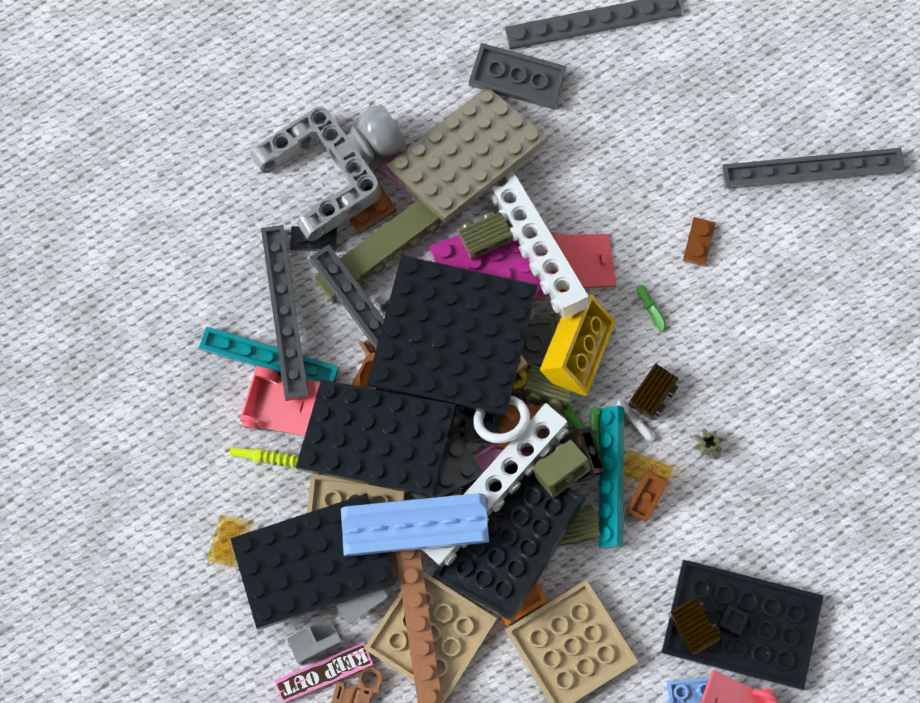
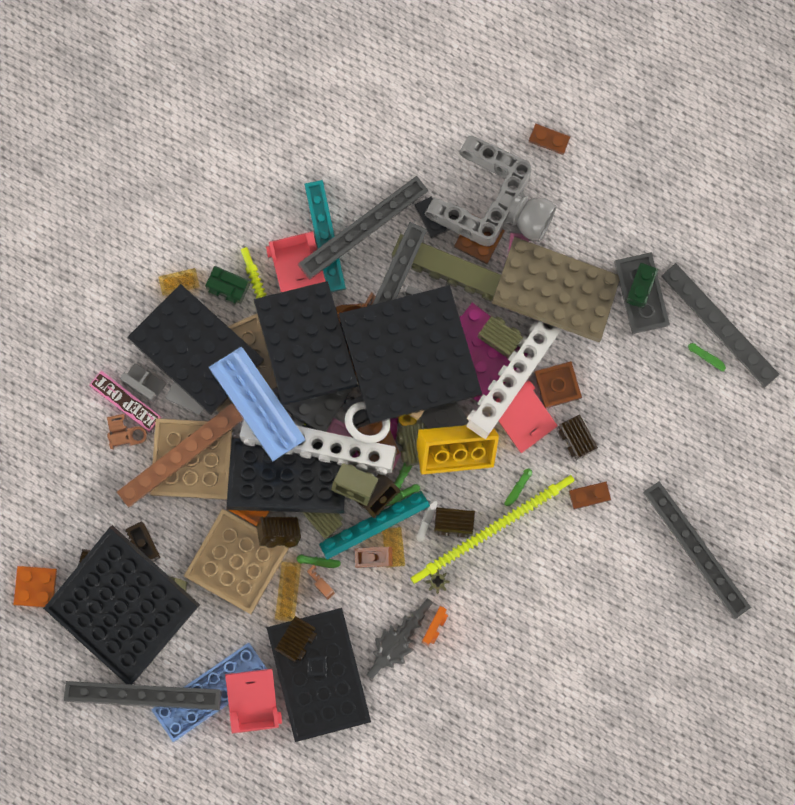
camera: 60 degrees right, 5 degrees up
none -> dark green brick [205,266,250,305]
none -> dark brown brick [257,516,301,548]
none -> clear yellow plate [275,562,301,621]
none -> bright green piece [296,554,341,568]
none -> nougat piece [307,565,335,600]
none -> dark grey piece [366,598,433,679]
none -> neon yellow hose [410,475,575,584]
none -> orange plate [422,606,448,646]
none -> dark orange plate [529,123,570,155]
none -> dark orange plate [534,361,582,408]
none -> dark brown brick [557,414,598,461]
none -> dark green brick [626,263,658,308]
none -> bright green piece [688,343,726,371]

